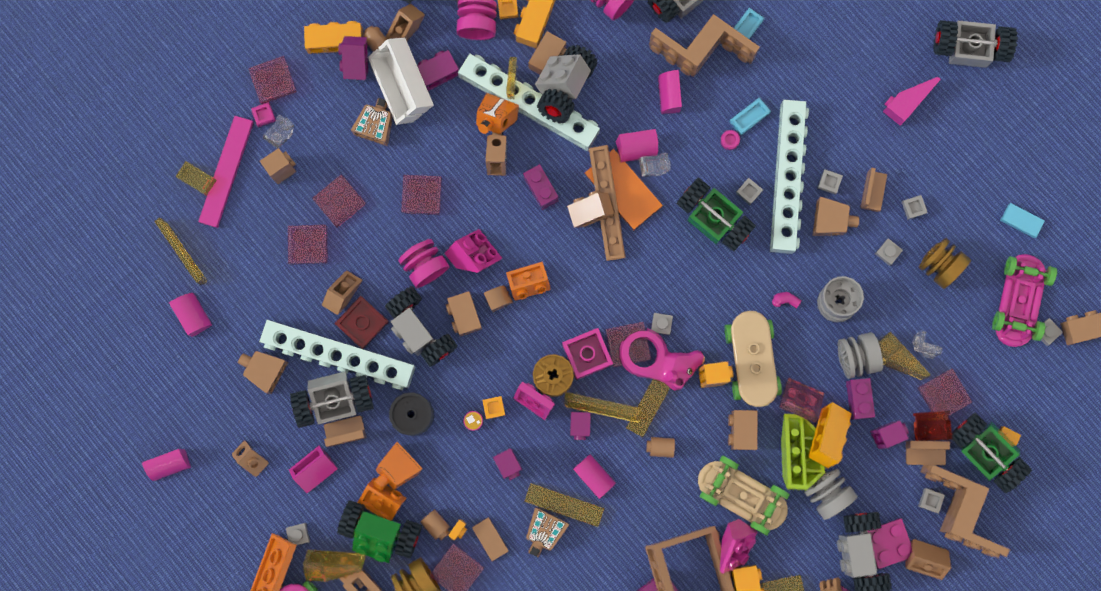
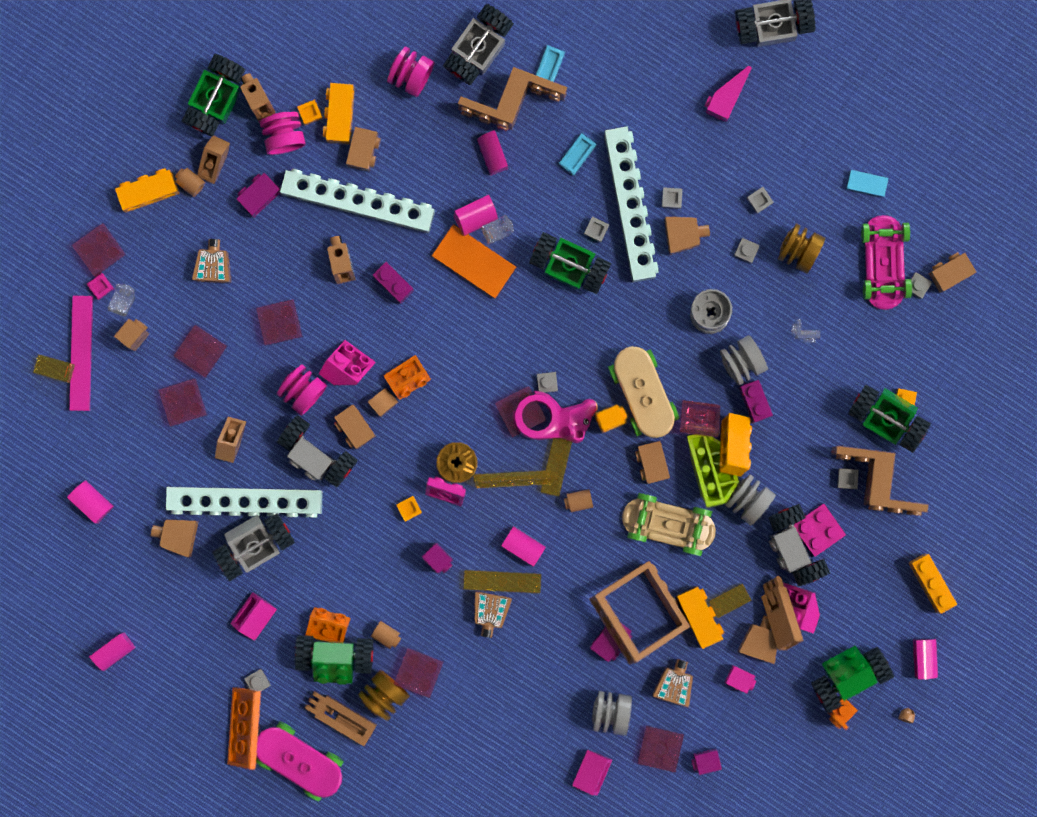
camera: 20 degrees left, 5 degrees up
clear yellow tile [154,218,207,286] -> none
medium nougat bracket [232,441,268,477] -> none
clear yellow slope [303,550,366,582] -> none
medium nougat panel [324,416,367,447] -> none
dark red tile [334,296,389,349] -> none
magenta brick [338,36,369,80] -> none
white piece [368,38,434,125] -> none
orange torso [373,442,423,490] -> none
black wheel [389,392,434,436] -> none
light orange plate [448,519,467,540] -> none
pearl gold tile [463,411,483,431] -> none
medium nougat tile [472,517,509,561] -> none
orange torso [476,93,519,134] -> none
clear yellow tile [506,57,518,99] -> none
brick [535,45,597,124] -> none
dark pink brick [562,328,613,380] -> none
brick [567,190,614,228] -> none
magenta brick [570,412,591,440] -> none
medium nougat tile [589,145,626,261] -> none
dark pink tile [720,130,740,150] -> none
dark pink slope [720,519,758,574] -> none
dark pink arm [772,292,802,308] -> none
medium nougat panel [860,168,887,212] -> none
magenta brick [870,421,909,449] -> none
clear yellow slope [878,332,931,380] -> none
medium nougat panel [905,539,951,580] -> none
medium nougat panel [906,441,950,465] -> none
clear red plate [913,411,952,441] -> none
clear pink plate [917,368,972,421] -> none

